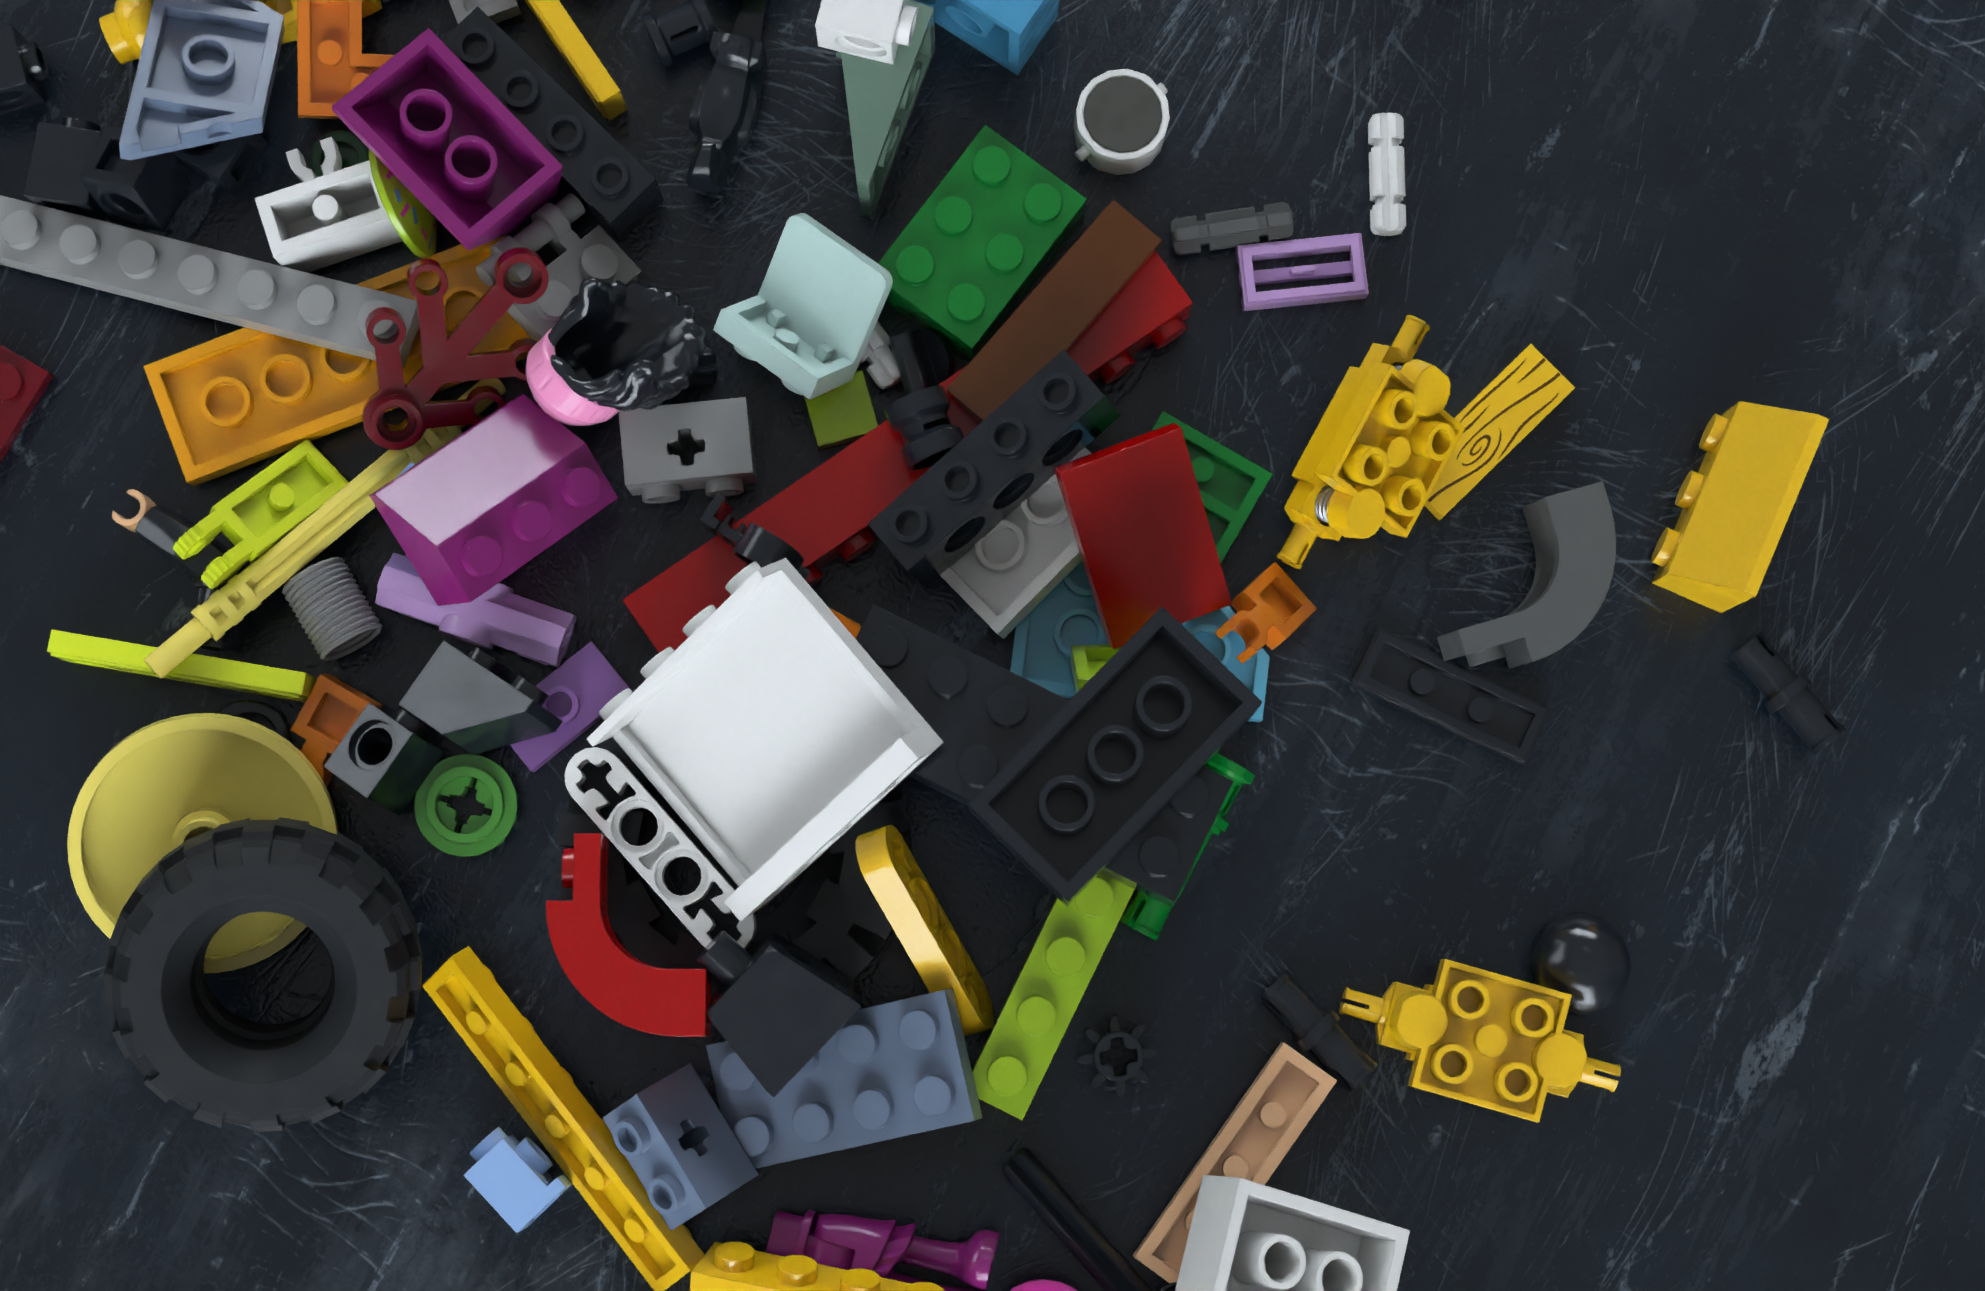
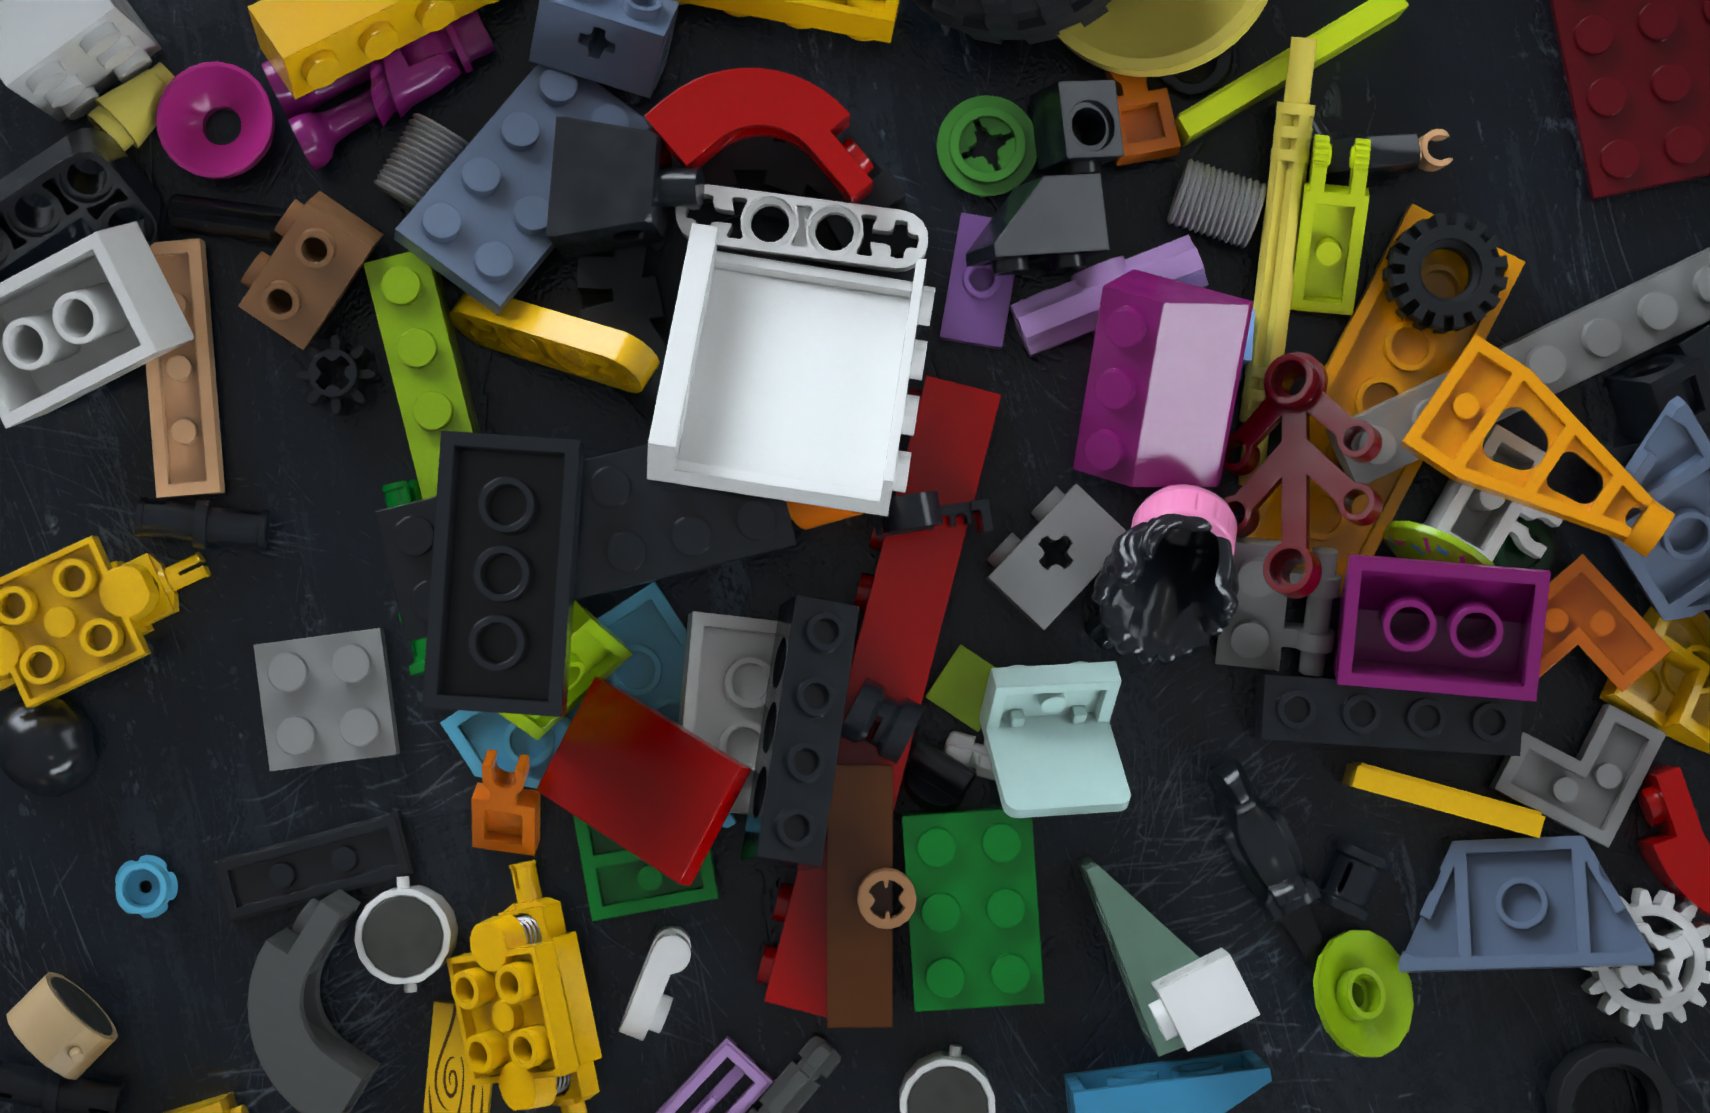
camera: 140 degrees right, 5 degrees up
none -> tan piece [6,972,118,1080]
none -> medium azure plate [115,855,178,918]
none -> medium nougat brick [238,190,384,350]
none -> light grey plate [253,628,400,771]
none -> pearl dark grey piece [354,876,458,993]
none -> light grey piece [373,113,469,209]
none -> white plate [618,925,691,1041]
none -> medium nougat bush [857,867,917,929]
none -> black tyre [1382,212,1508,334]
none -> light orange plate [1400,334,1675,557]

